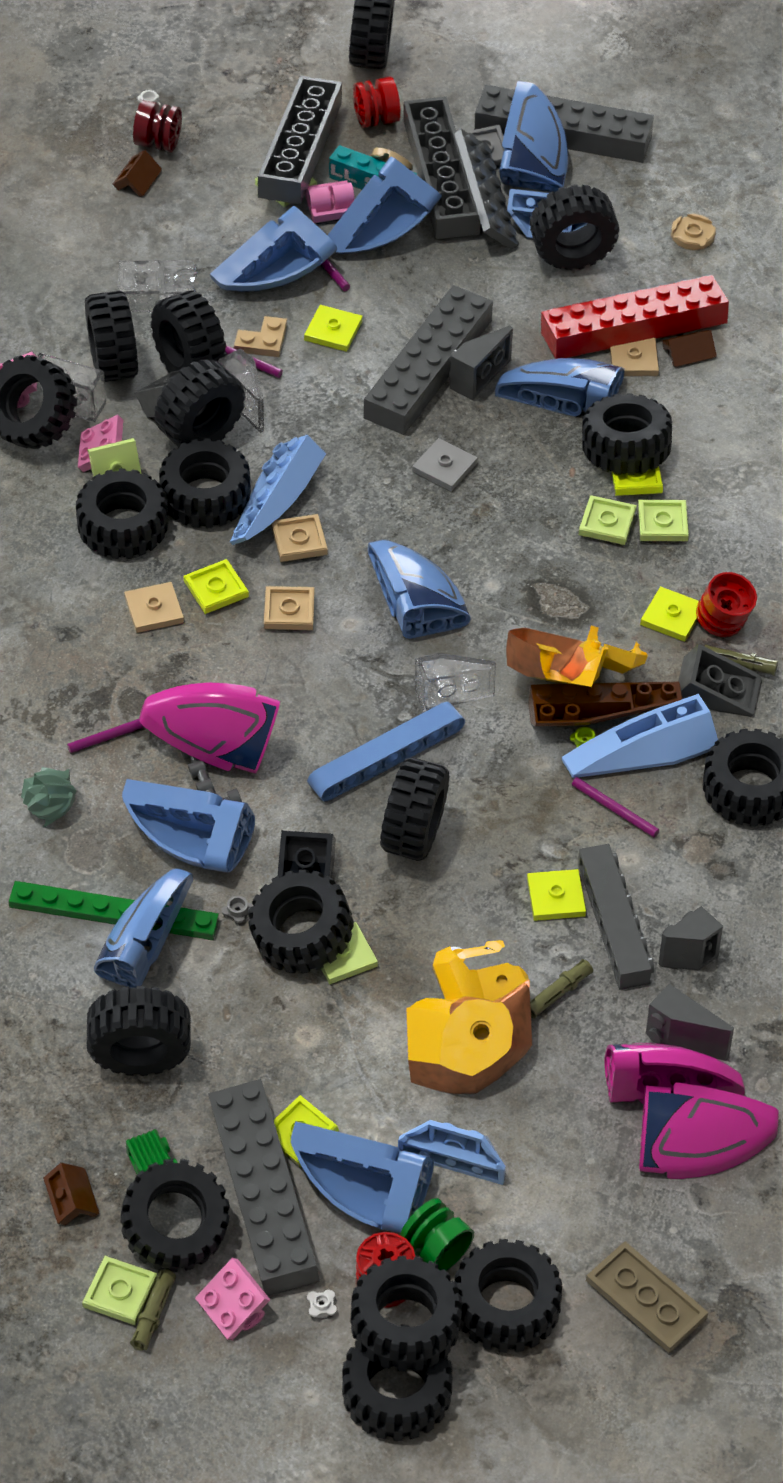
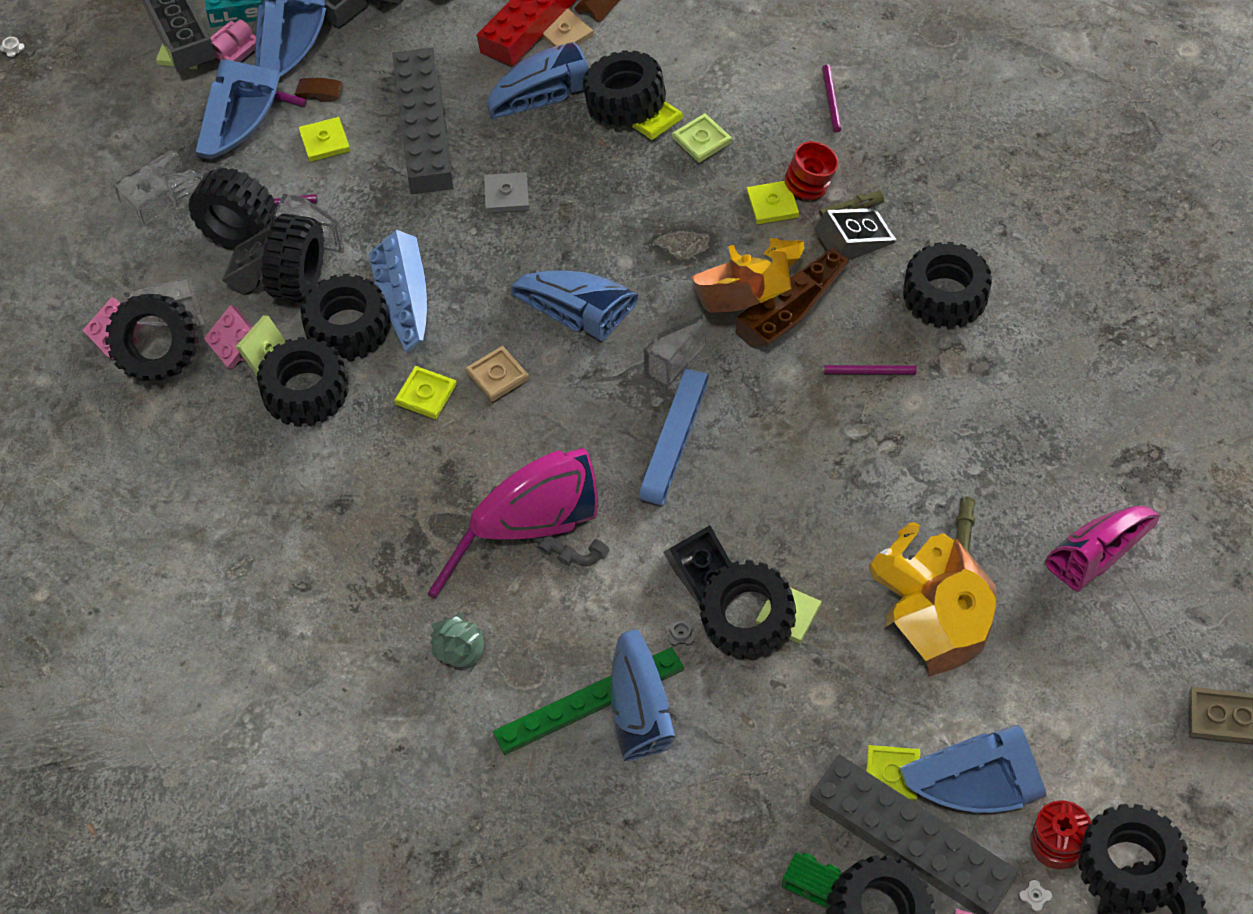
camera: 35 degrees left, 5 degrees up
black tyre [85,290,138,382] -> none
black tyre [87,986,191,1076] -> none
reddish brown panel [112,150,162,197] -> none
medium blue panel [122,779,255,873] -> none
tan plate [124,582,184,633] -> none
dark red wheel [133,100,182,152] -> none
tan plate [234,316,287,357] -> none
tan plate [271,514,328,562] -> none
black tyre [380,757,450,861] -> none
light blue wedge [398,1120,506,1185] -> none
green wheel [400,1198,475,1271] -> none
dark grey slope [449,326,513,400] -> none
black tyre [454,1239,563,1353] -> none
neon yellow plate [527,869,586,921] -> none
light blue wedge [562,694,718,778] -> none
lime plate [570,727,595,748] -> none
dark grey brick [578,844,654,990] -> none
yellowish green plate [579,495,637,545] -> none
dark pink panel [639,1083,779,1179] -> none
dark grey slope [646,984,734,1061] -> none
dark grey slope [658,906,723,970] -> none
none -> reddish brown slope [295,78,343,102]

